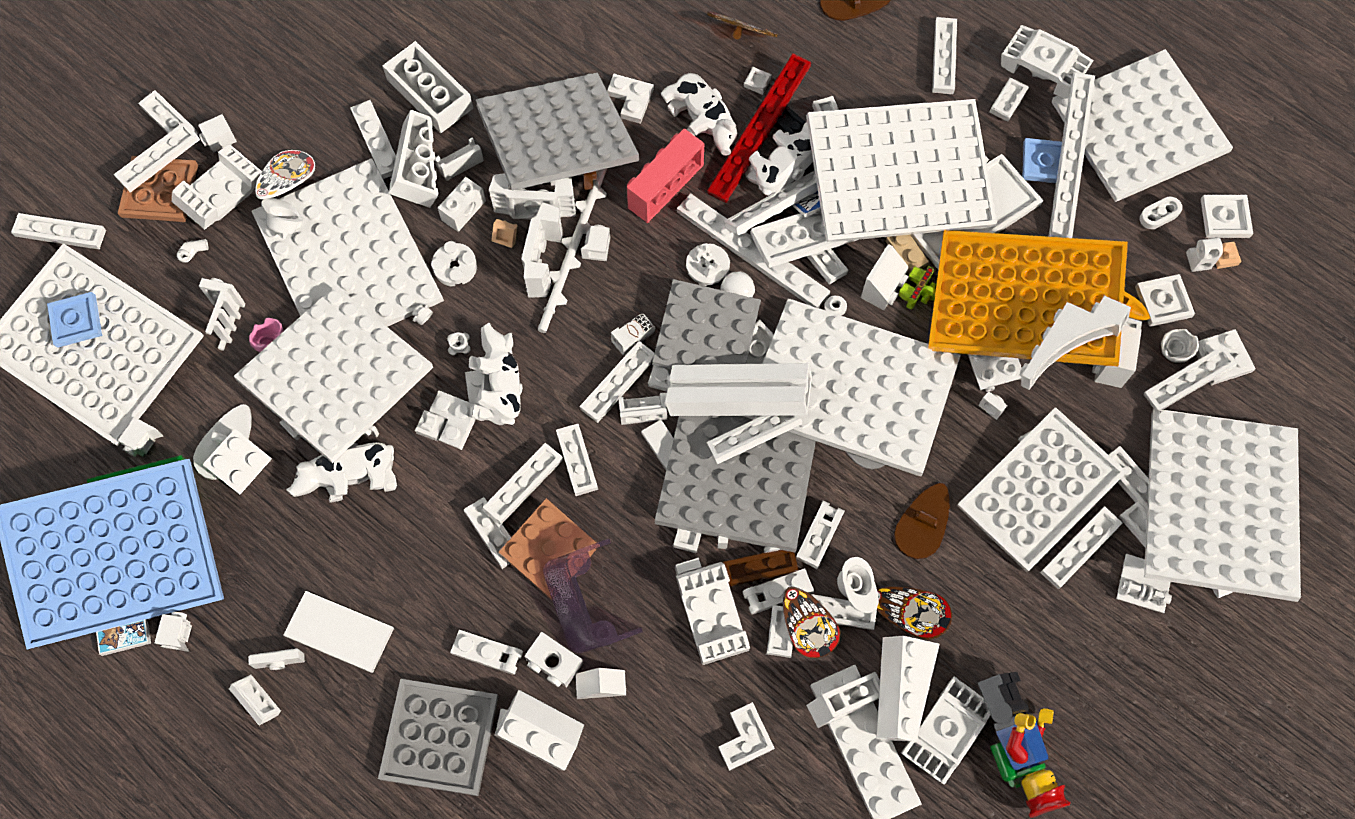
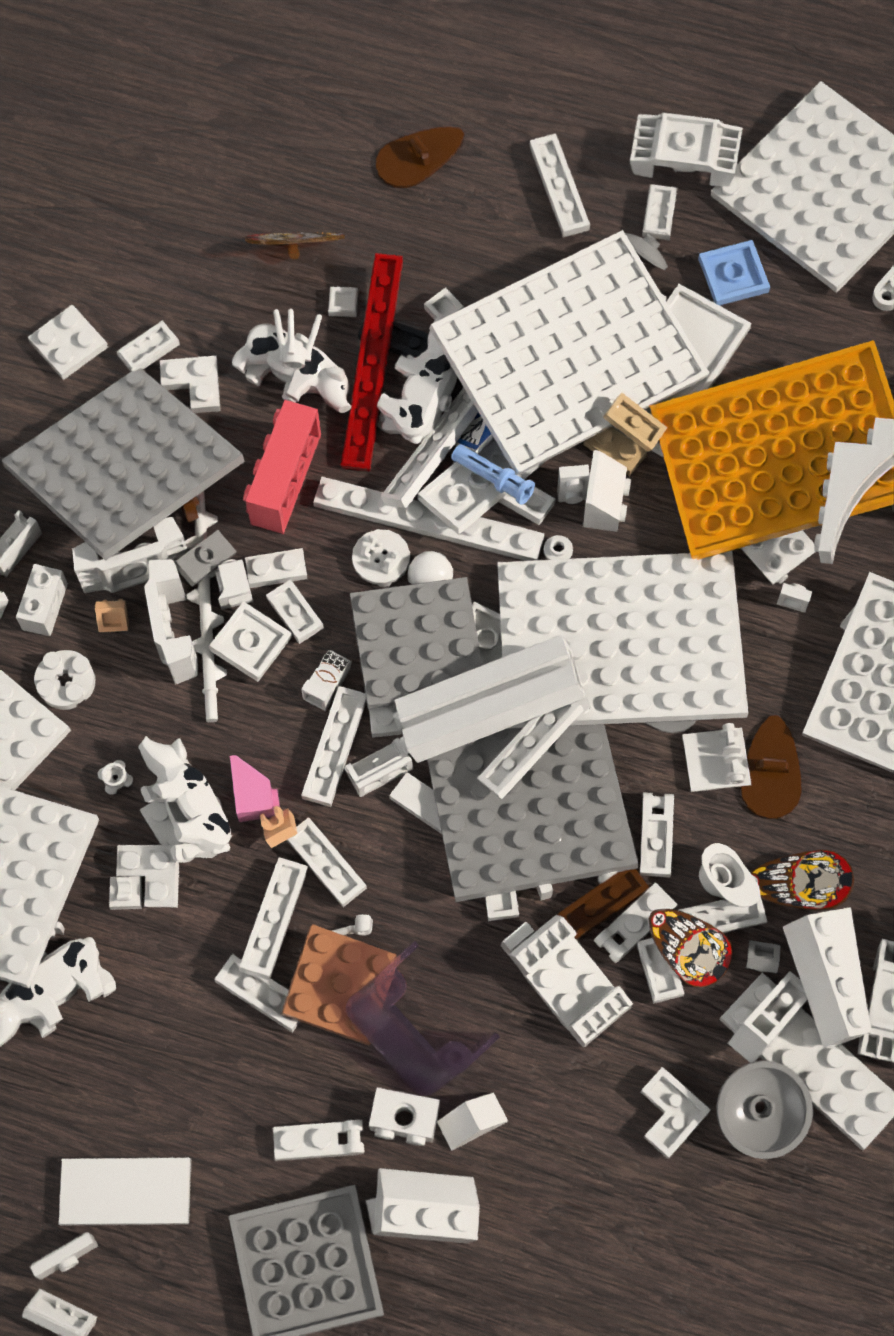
camera: 20 degrees left, 0 degrees up
white plate [412,305,433,325] -> none
lime hips [898,266,937,310] -> none
white tile [1048,72,1095,238] -> none
none -> white plate [28,305,108,380]
none -> white plate [116,320,180,372]
none -> light grey plate [174,530,237,587]
none -> white plate [209,601,292,682]
none -> bright pink slope [230,755,280,822]
none -> white plate [245,548,308,588]
none -> light nougat tile [260,806,298,848]
none -> white plate [266,579,324,644]
none -> white plant [273,309,322,369]
none -> white hand [331,915,373,936]
none -> light blue pin [451,444,535,505]
none -> white plate [557,465,590,504]
none -> tan plate [603,393,667,452]
none -> light grey dish [625,233,668,270]
none -> white hinge [682,723,751,792]
none -> light grey dish [717,1061,813,1159]
none -> light grey plate [746,940,780,973]

